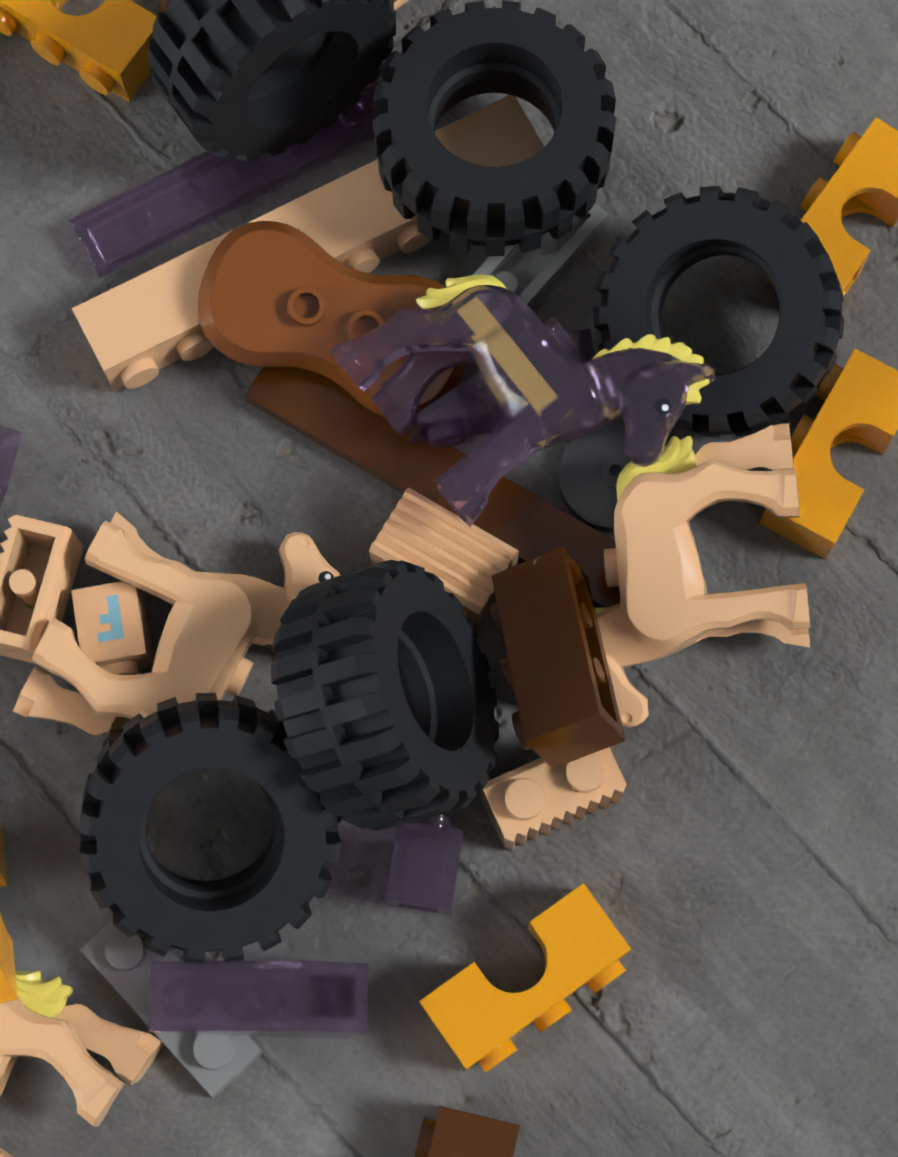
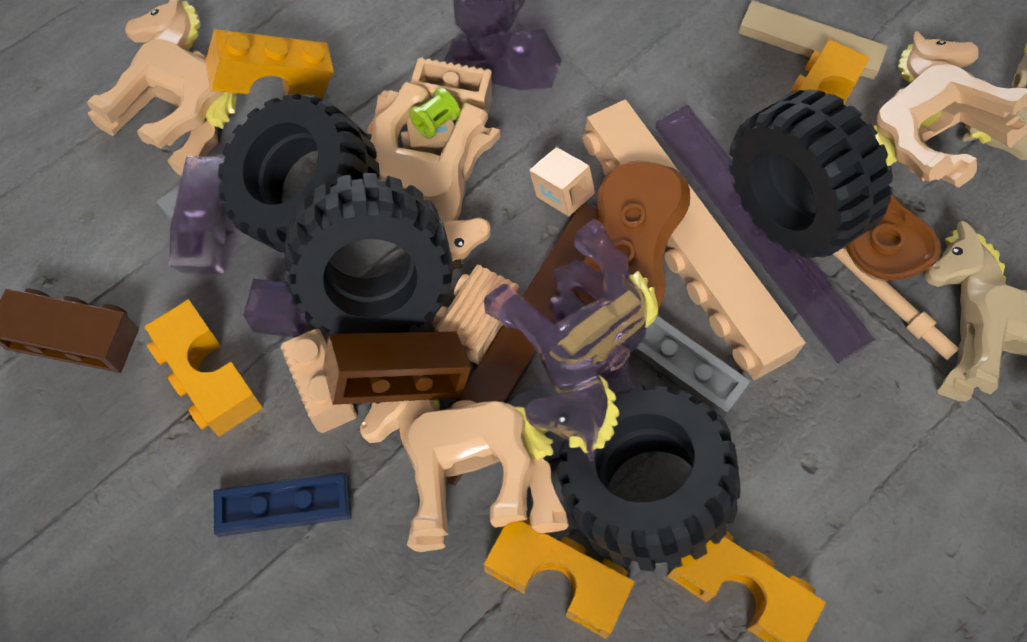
camera: 85 degrees right, 10 degrees down
black tyre [373,0,617,256] -> none
none -> dark blue tile [213,472,351,537]
none -> lime bush [409,88,460,139]
none -> light nougat brick [529,147,595,216]

